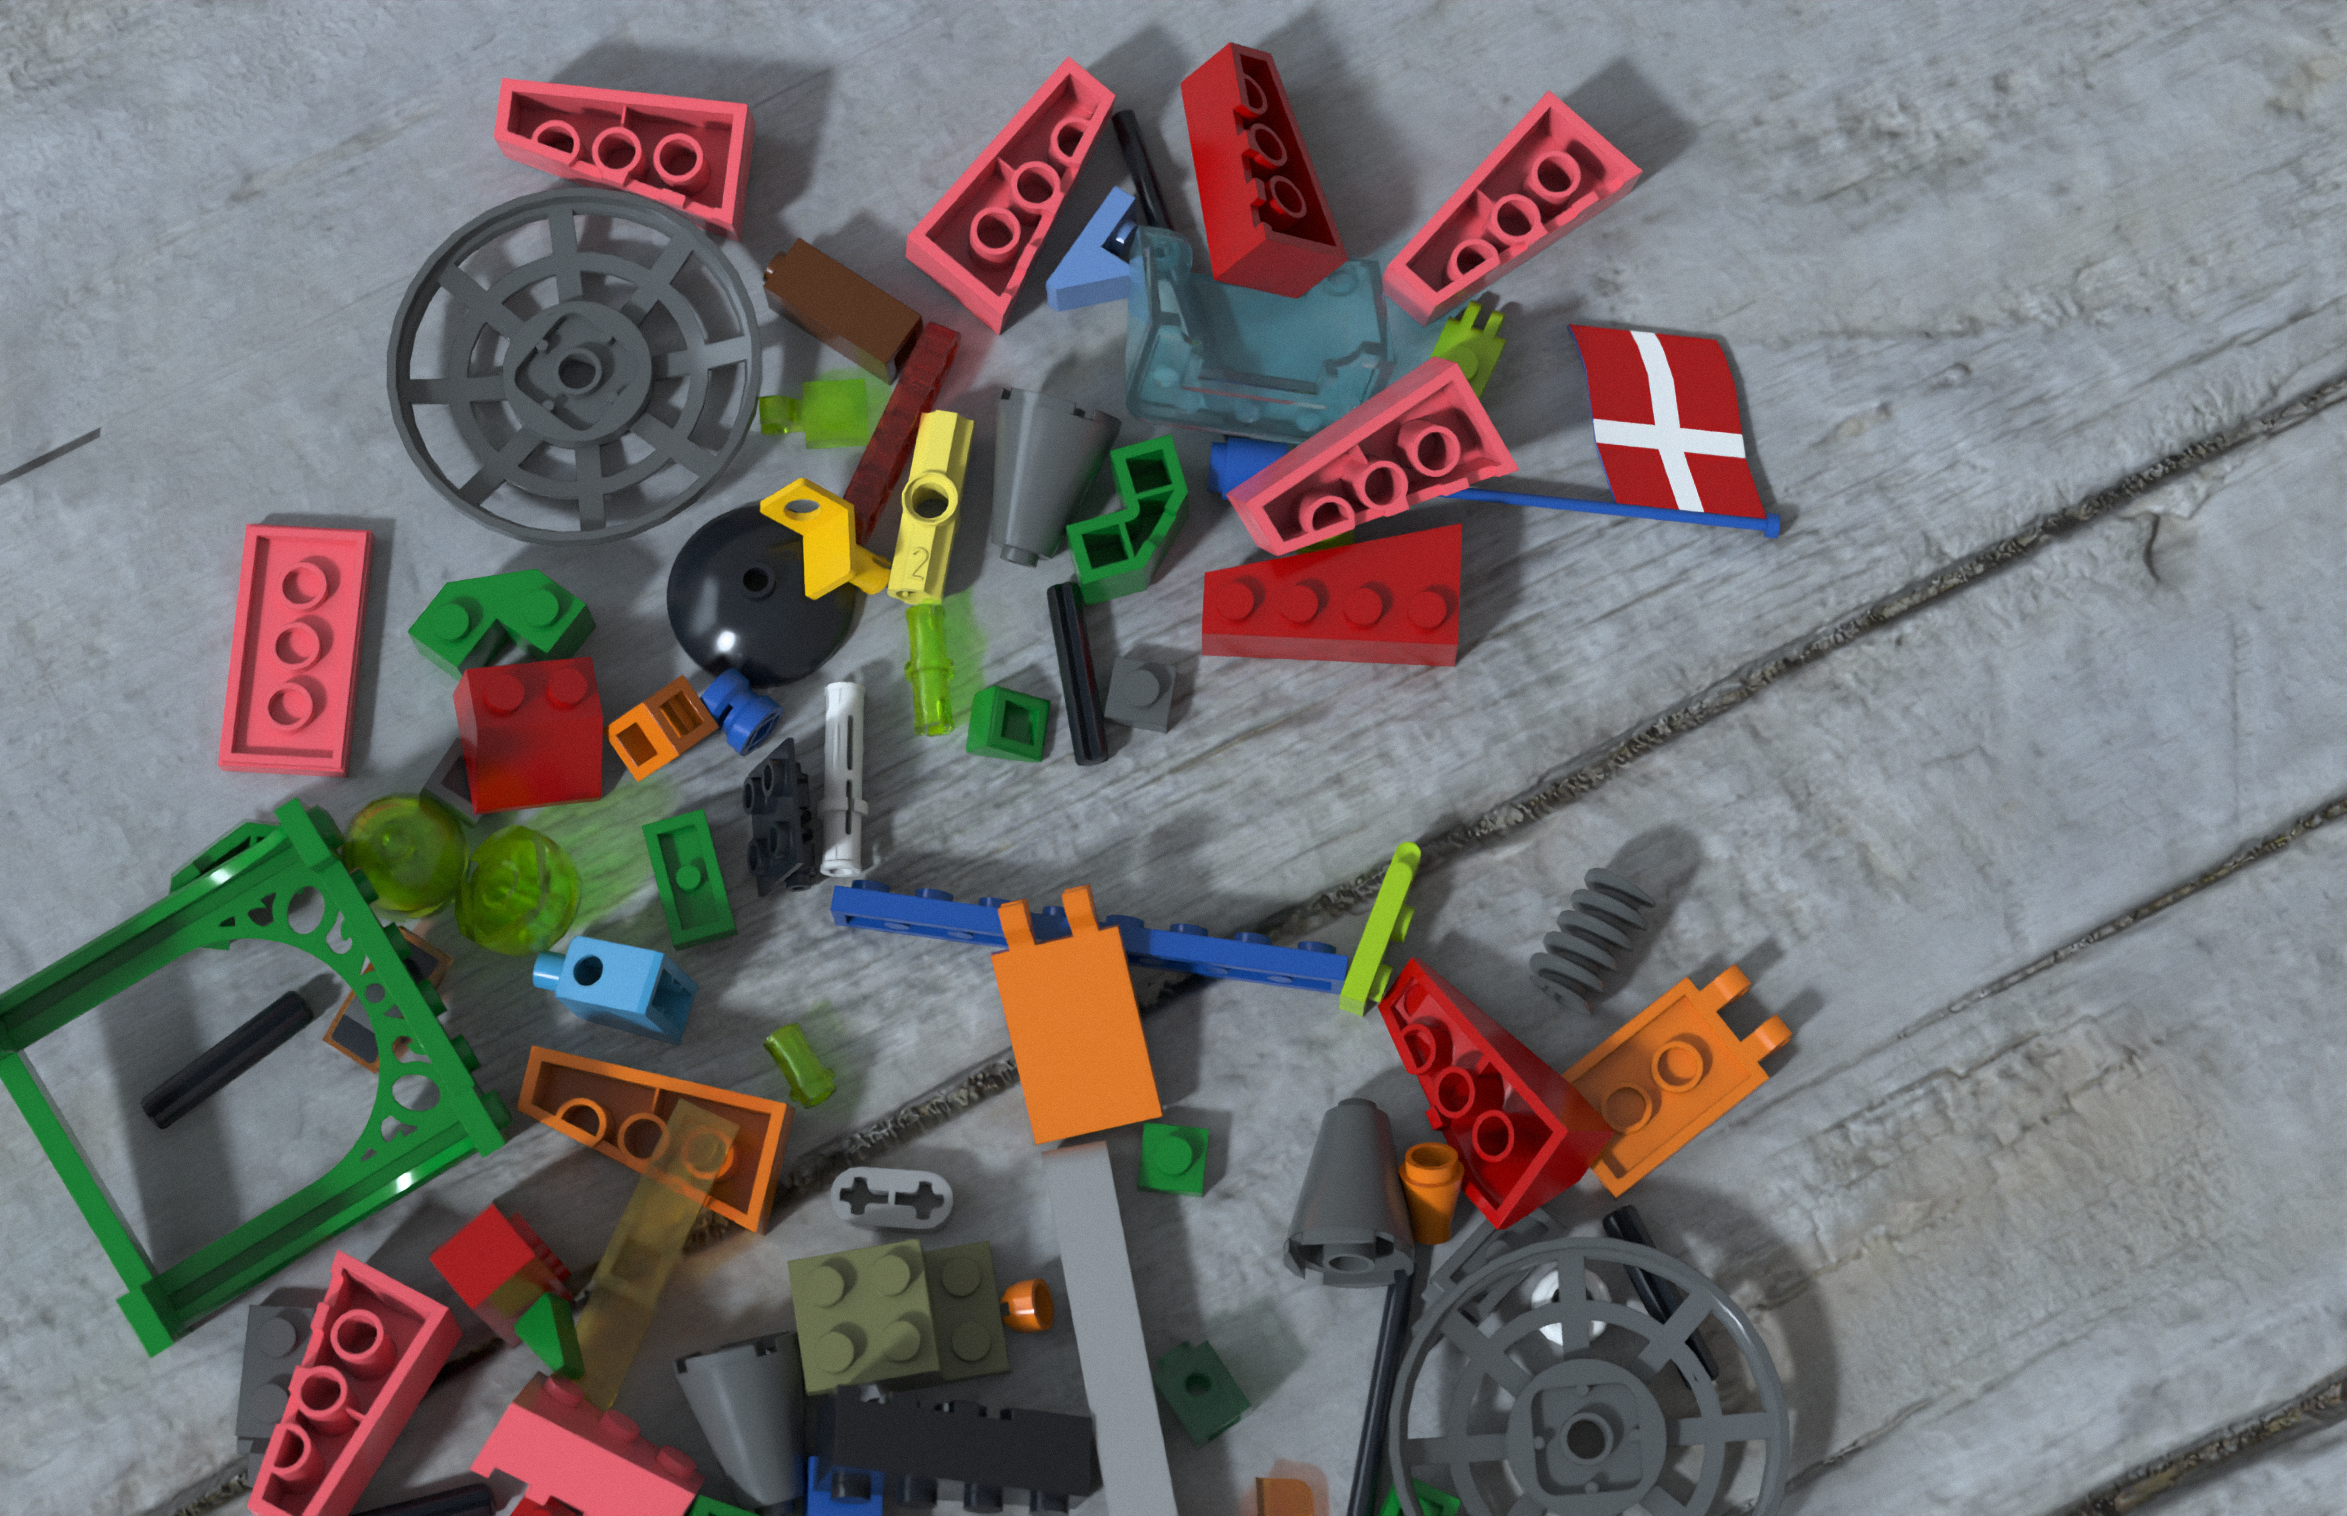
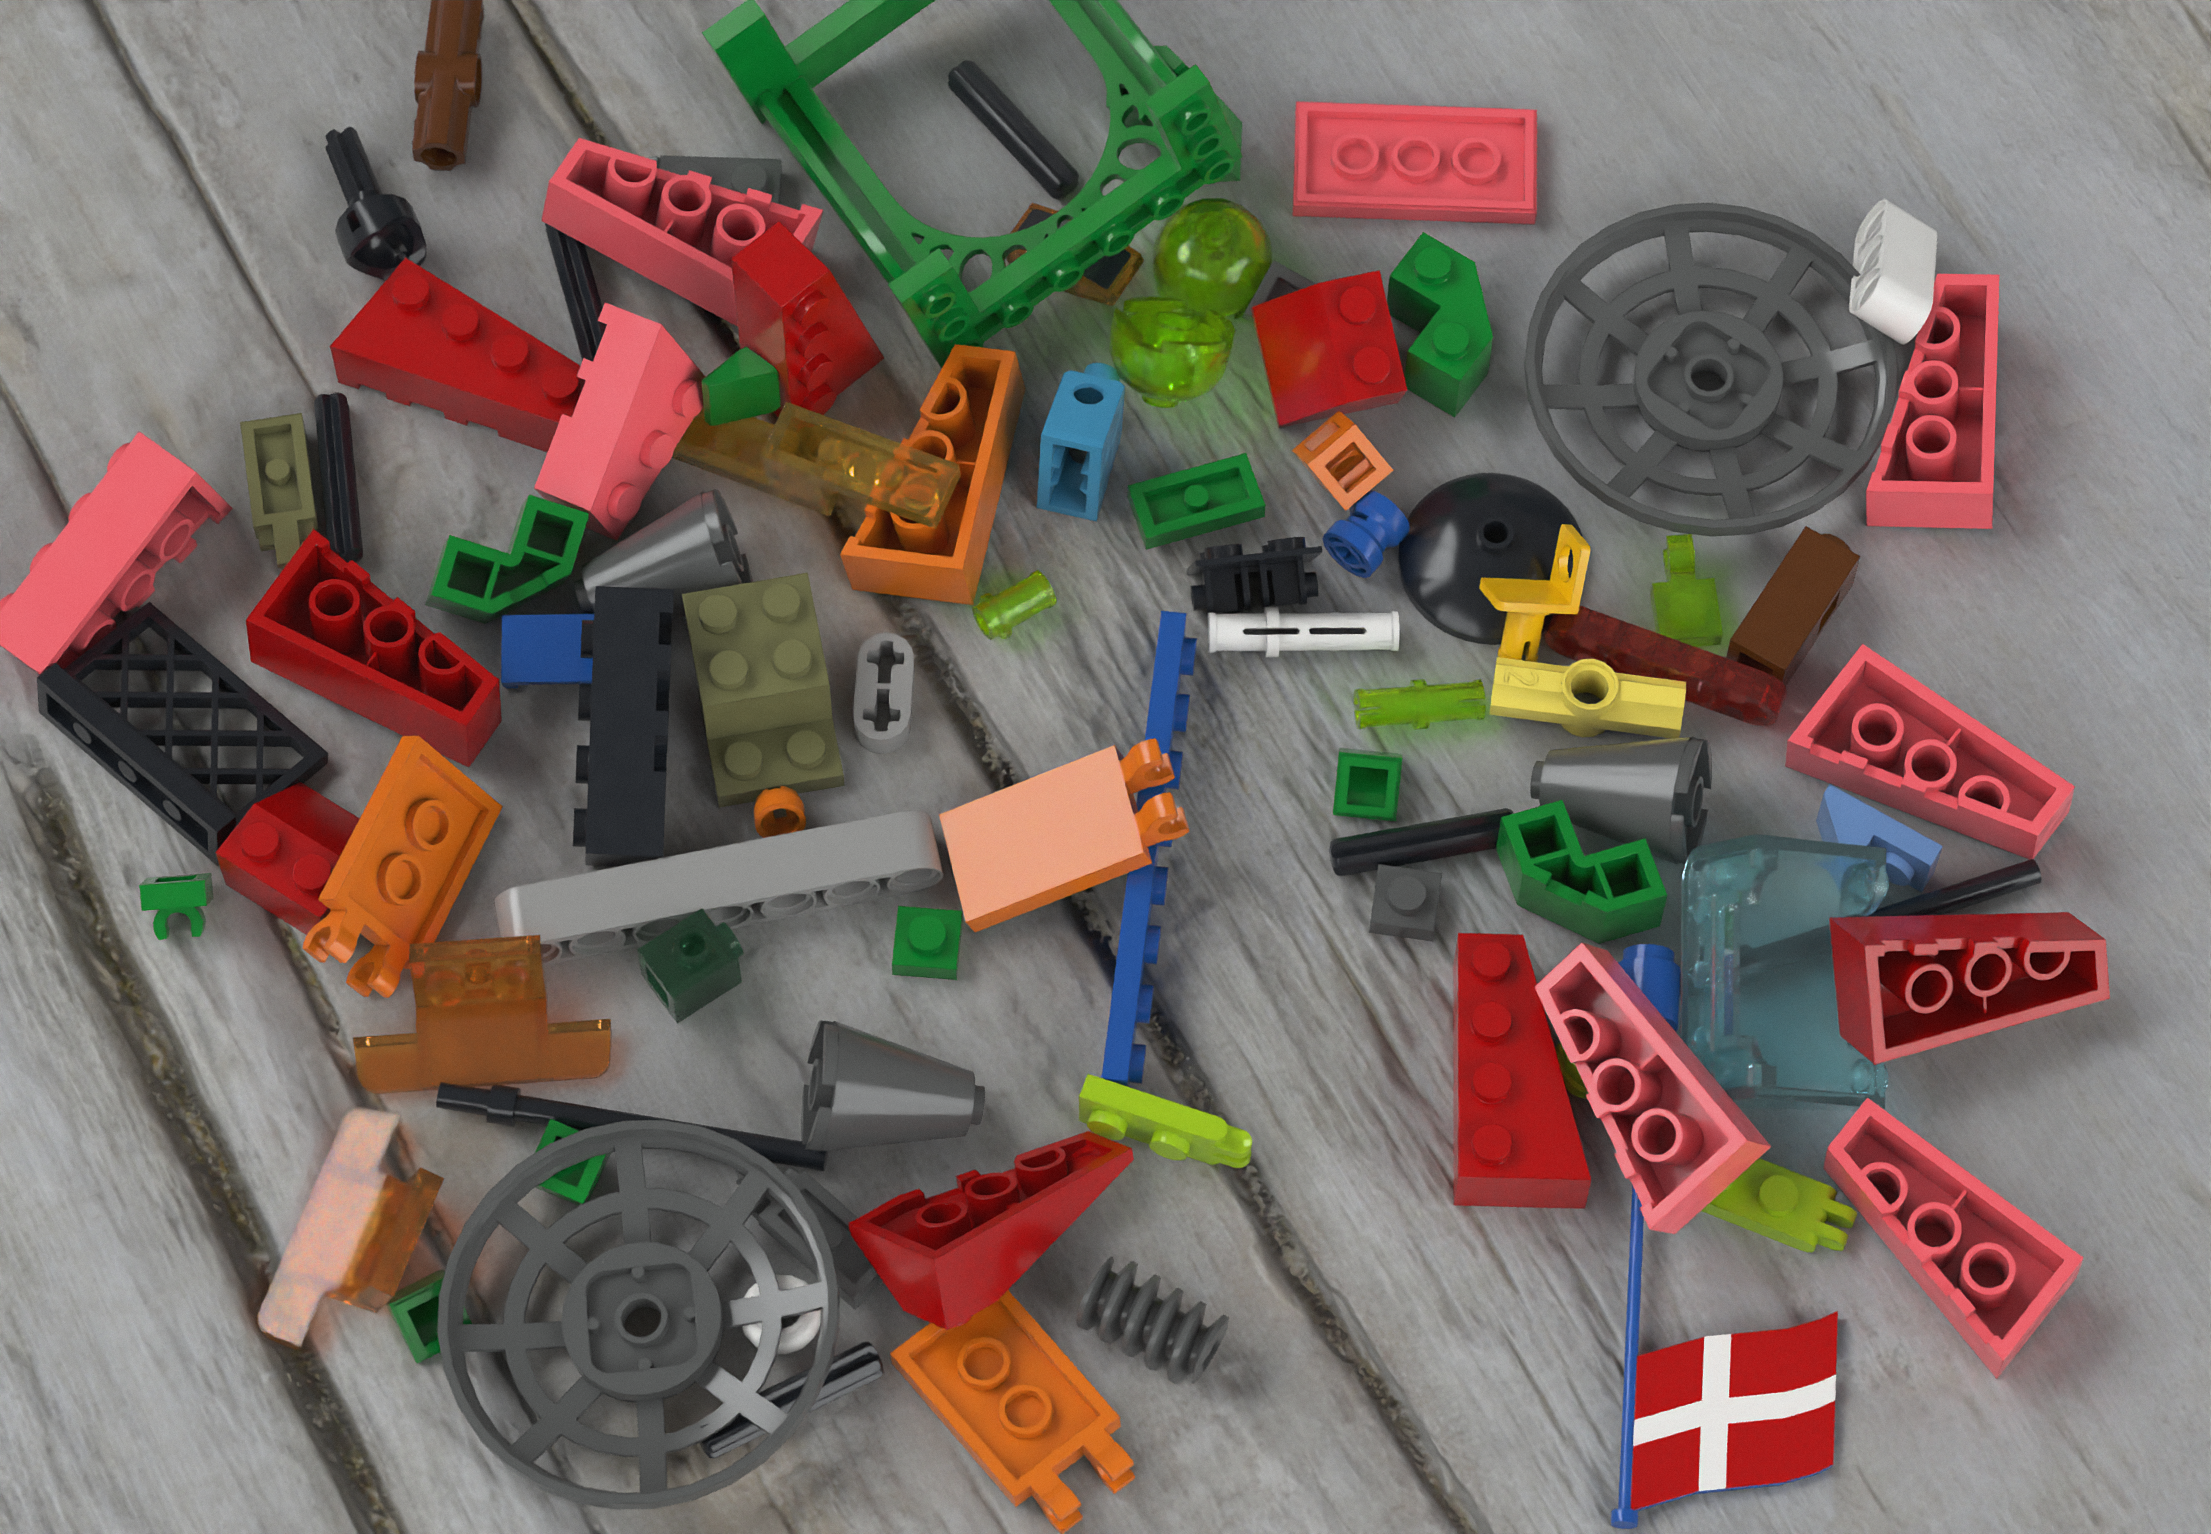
camera: 85 degrees right, 10 degrees down
orange cone [1399,1142,1465,1245] -> none
none -> white beam [1849,199,1937,345]

